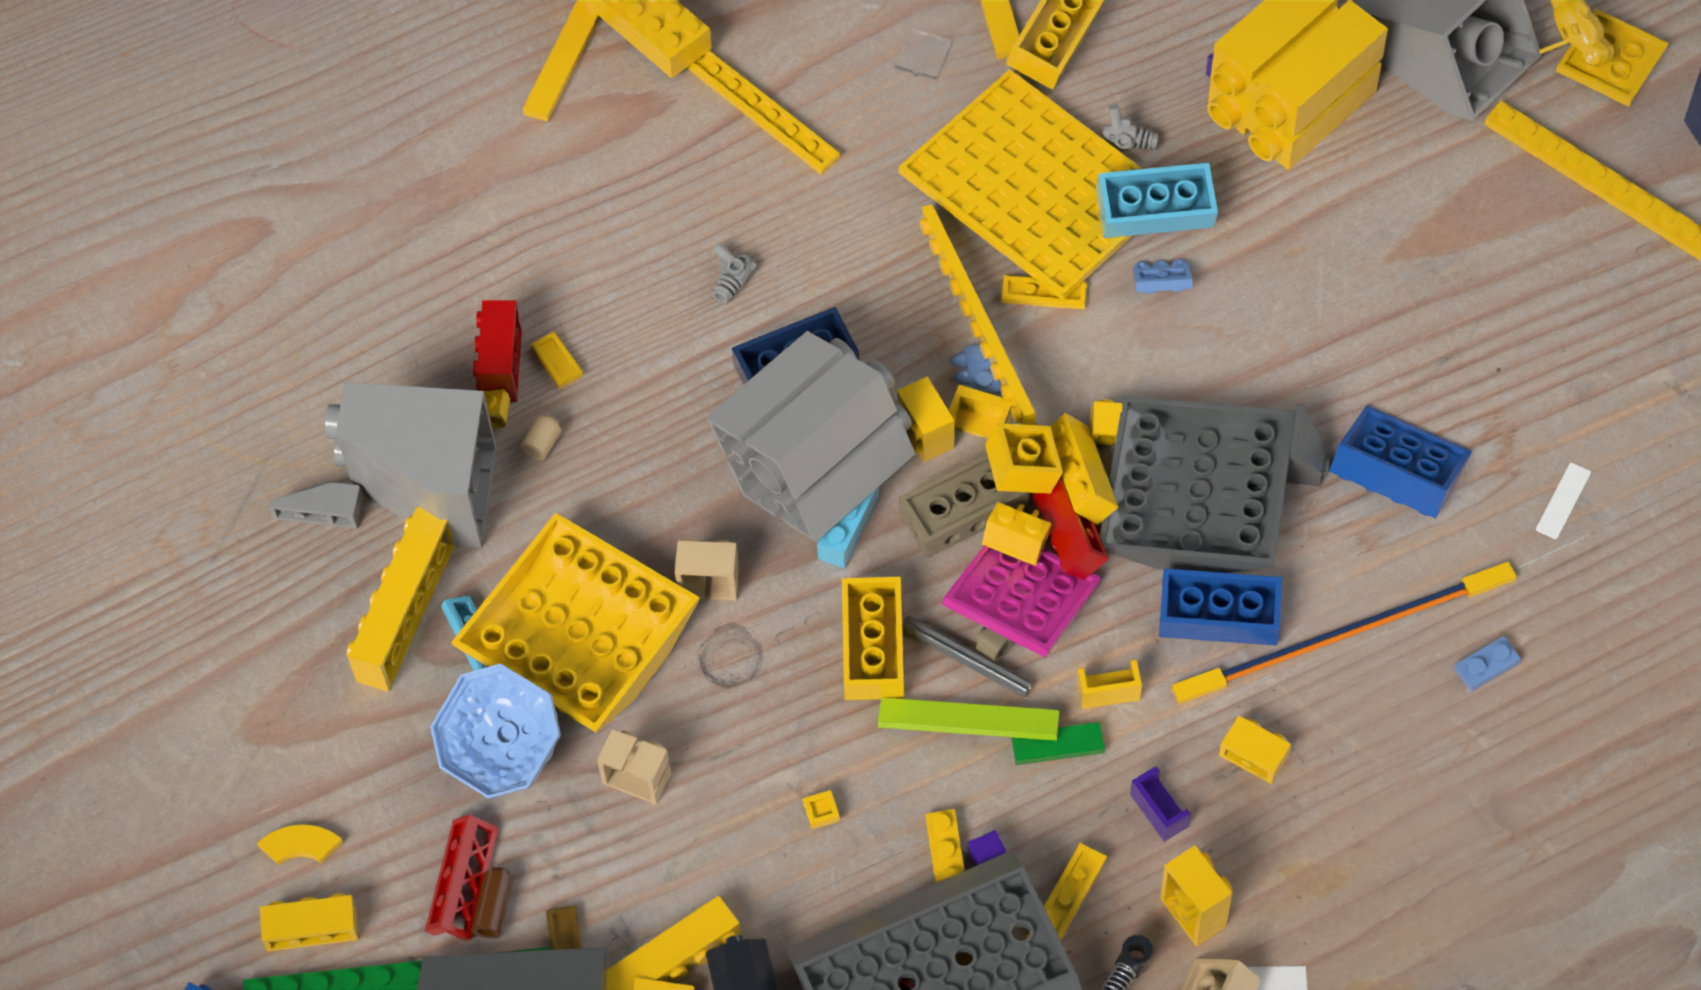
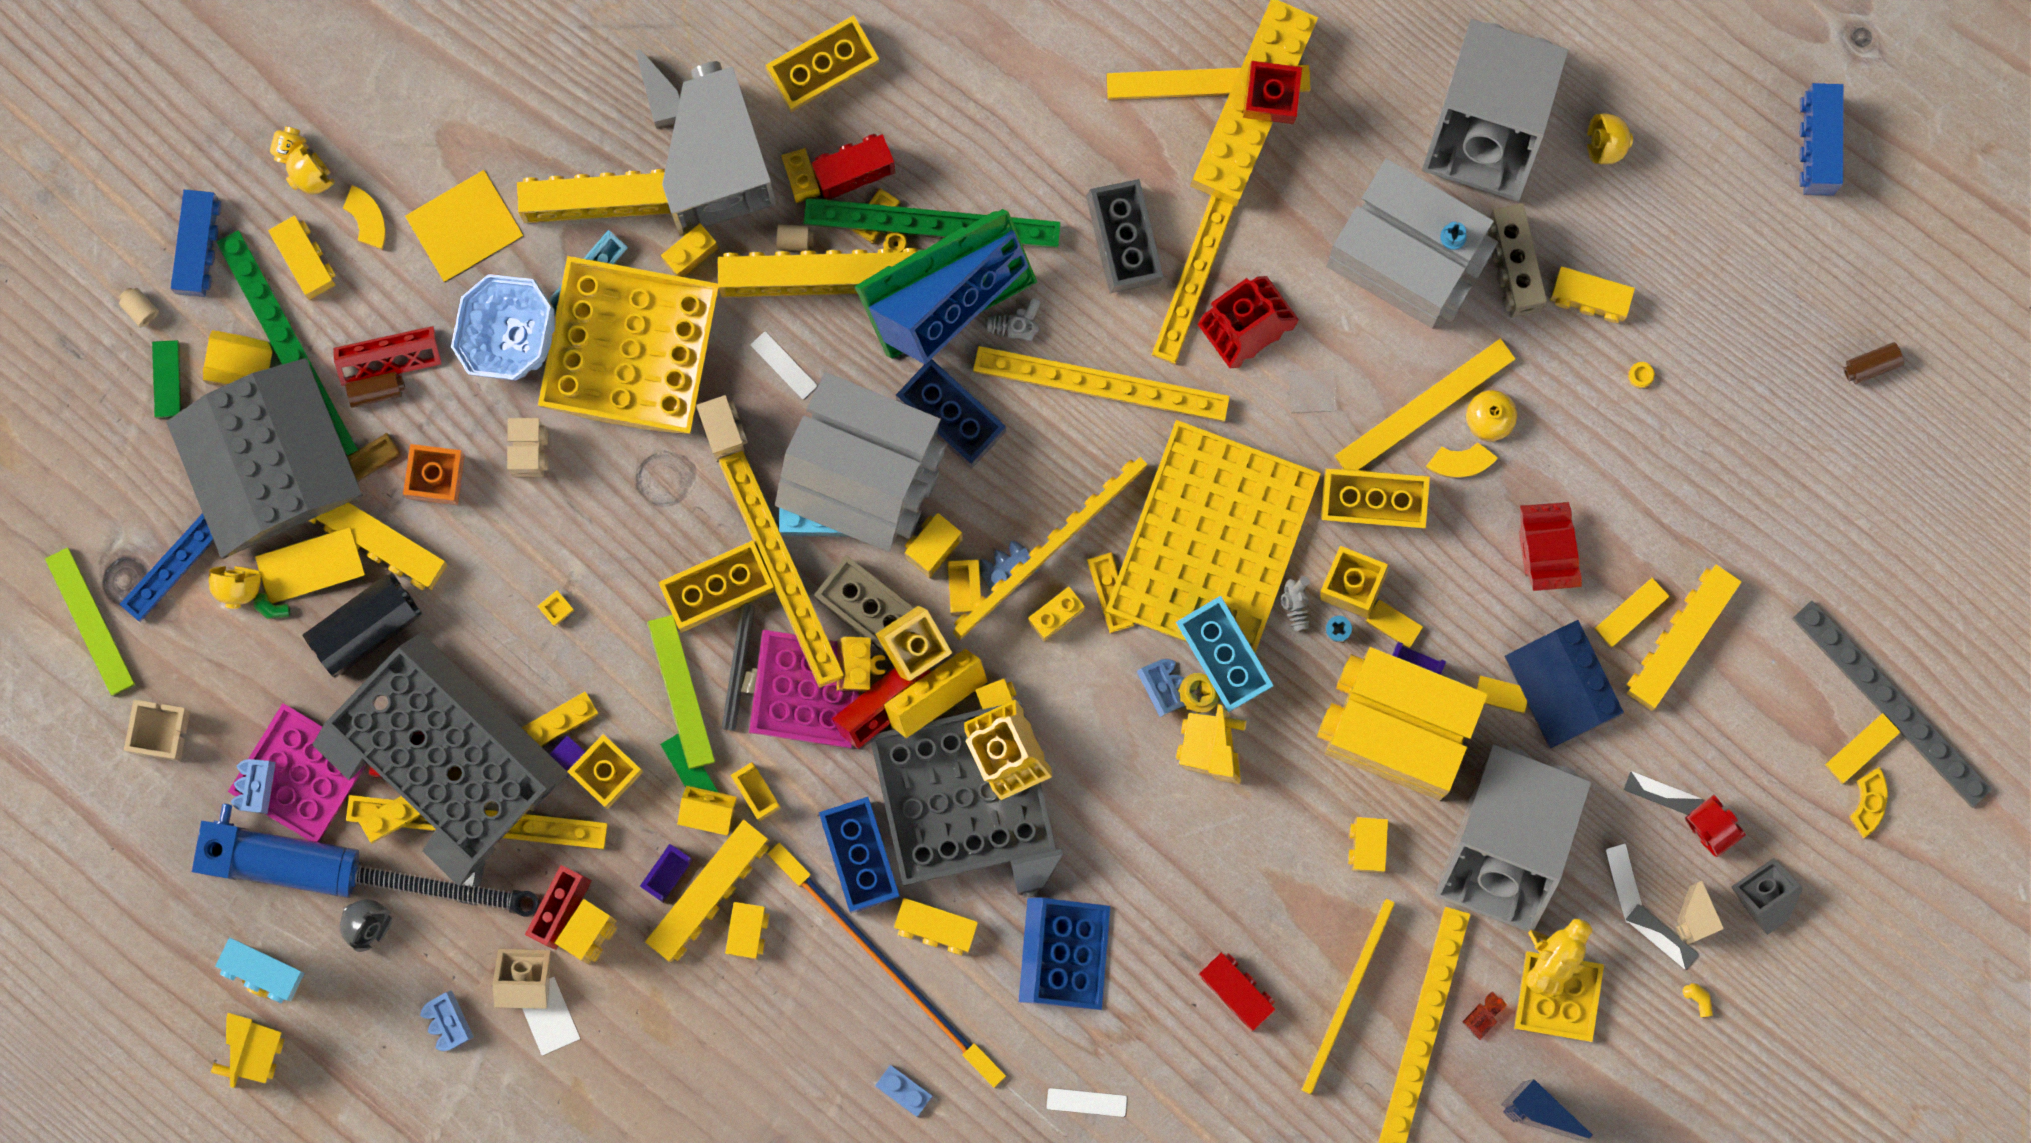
camera: 65 degrees right, 20 degrees up
none -> yellow head [270,126,306,164]
none -> yellow cylinder [286,143,335,195]
none -> orange brick [403,444,465,505]
none -> yellow piece [405,170,523,282]
none -> red brick [525,865,592,950]
none -> yellow brick [567,734,643,810]
none -> yellow brick [645,819,769,963]
none -> yellow brick [661,223,718,277]
none -> yellow panel [677,786,737,836]
none -> yellow brick [718,248,919,298]
none -> yellow plate [719,450,844,688]
none -> white sticker [751,332,817,399]
none -> yellow brick [765,15,879,113]
none -> green plate [804,198,1061,248]
none -> blue piece [854,209,1038,364]
none -> yellow plate [883,233,909,252]
none -> yellow brick [894,898,978,956]
none -> yellow slope [964,699,1052,800]
none -> yellow plate [973,346,1230,422]
none -> yellow brick [1028,587,1085,642]
none -> dark grey brick [1086,179,1164,294]
none -> yellow piece [1176,704,1247,784]
none -> yellow gear [1178,673,1219,714]
none -> red slope [1197,276,1299,369]
none -> red brick [1198,952,1276,1032]
none -> yellow tile [1301,898,1395,1095]
none -> yellow brick [1320,546,1388,619]
none -> dark azure bush [1326,616,1352,642]
none -> yellow brick [1348,817,1388,873]
none -> yellow tile [1365,599,1423,648]
none -> clear red plate [1462,992,1507,1040]

